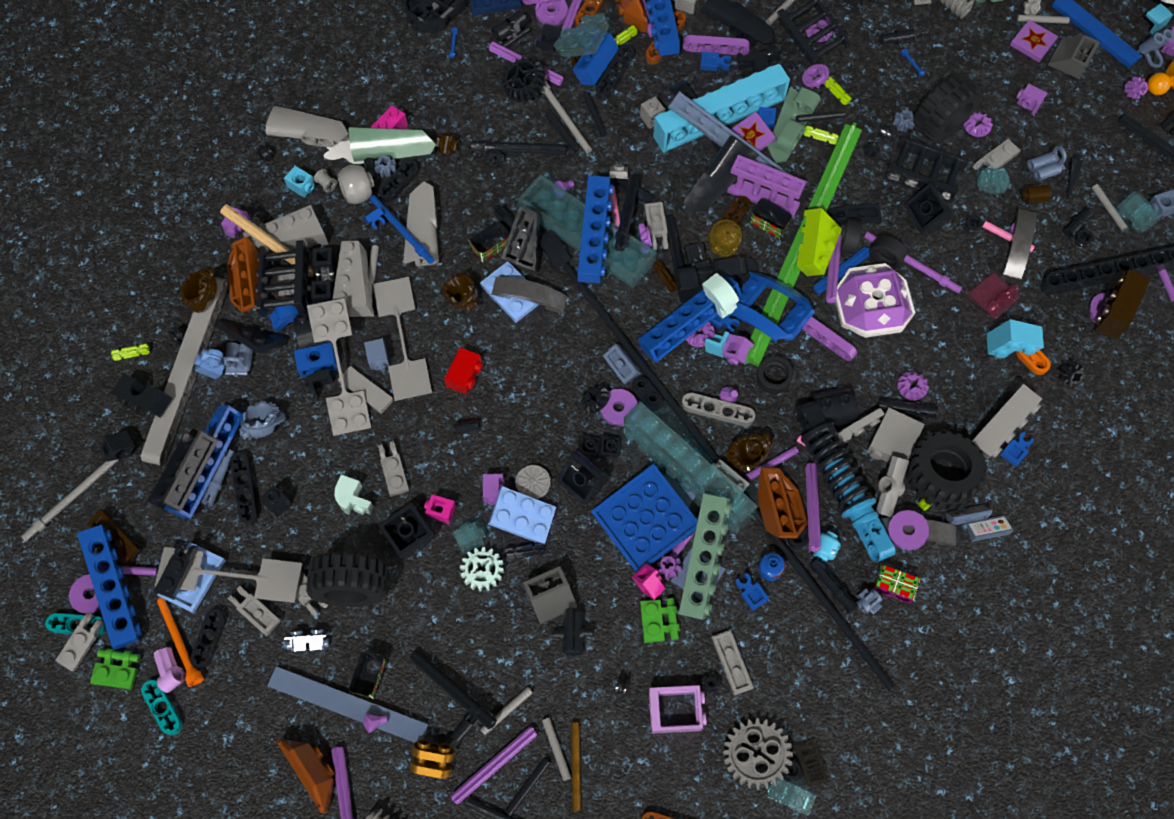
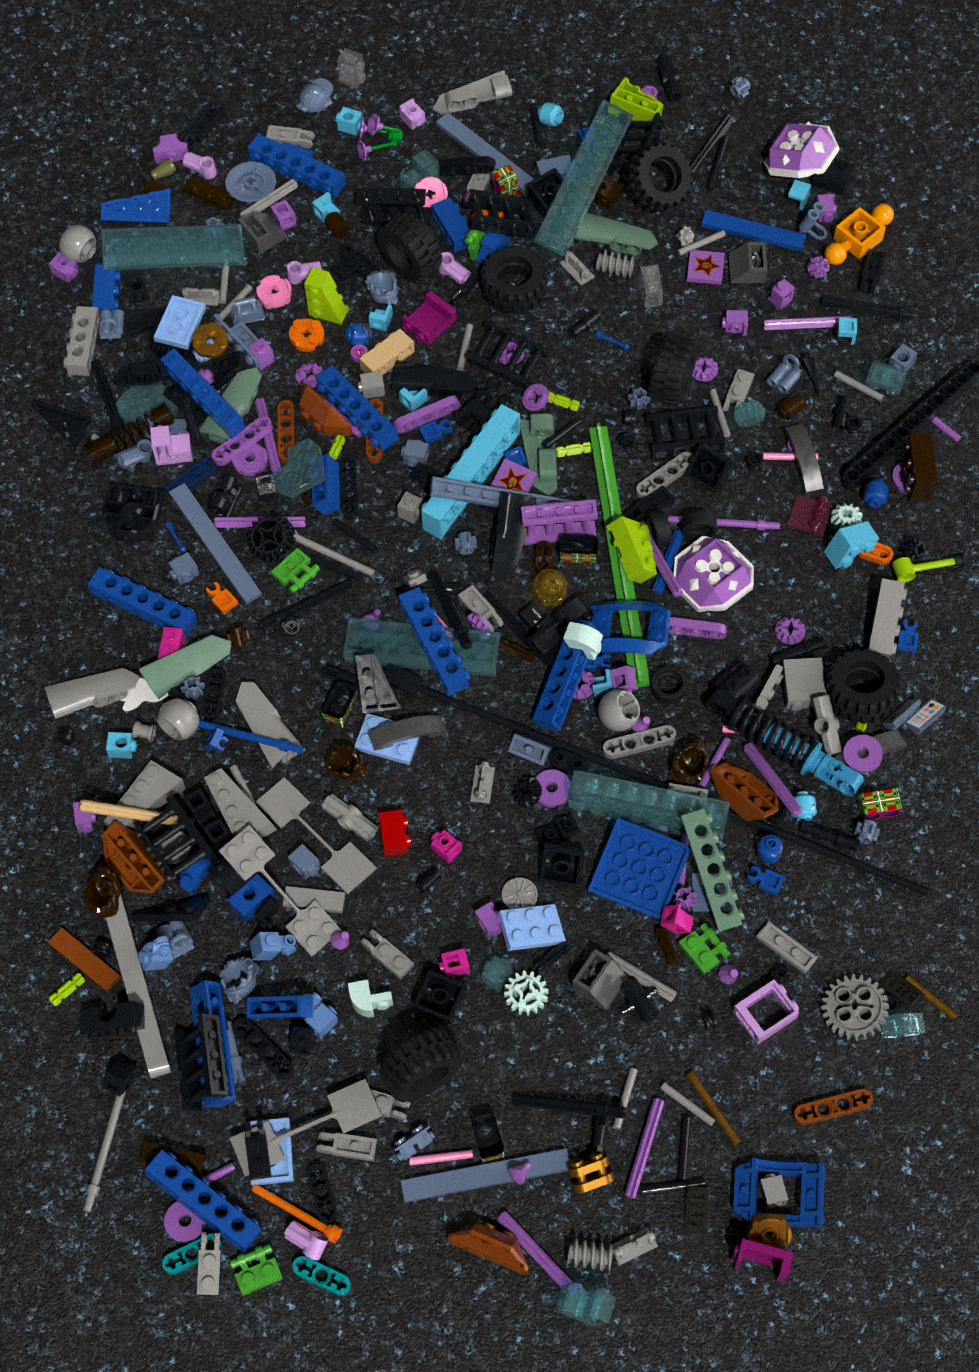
camera: 30 degrees left, 5 degrees down
none -> dark orange tile [48,927,121,993]
none -> blue brick [87,567,198,638]
none -> sand blue brick [168,552,199,585]
none -> sand blue tile [169,483,262,605]
none -> orange plate [206,582,238,615]
none -> blue brick [247,996,313,1019]
none -> medium blue brick [250,932,296,960]
none -> bright green plate [271,548,320,594]
none -> medium blue brick [302,992,338,1040]
none -> light grey piece [322,794,378,842]
none -> medium lavender rock [330,931,350,950]
none -> medium azure panel [399,387,428,412]
none -> sand blue brick [401,439,429,467]
none -> bright pink bar [409,1149,473,1166]
none -> dark pink brick [431,830,462,864]
none -> sand blue gear [454,532,477,555]
none -> light grey hinge [470,762,495,804]
none -> light grey wheel [598,689,640,732]
none -> light grey axle [606,952,677,1002]
none -> light grey beam [636,452,694,500]
none -> clear brick [640,265,663,308]
none -> dark brown axle [655,926,678,965]
none -> light grey bar [709,389,731,437]
none -> medium lavender rock [718,964,738,985]
none -> medium lavender axle [763,316,851,330]
none -> medium lavender brick [768,279,795,310]
none -> light aqua gear [830,502,862,530]
none -> medium azure panel [837,318,857,345]
none -> blue head [863,479,889,508]
none -> lime piece [892,552,966,583]
none -> pearl gold bar [904,975,958,1020]

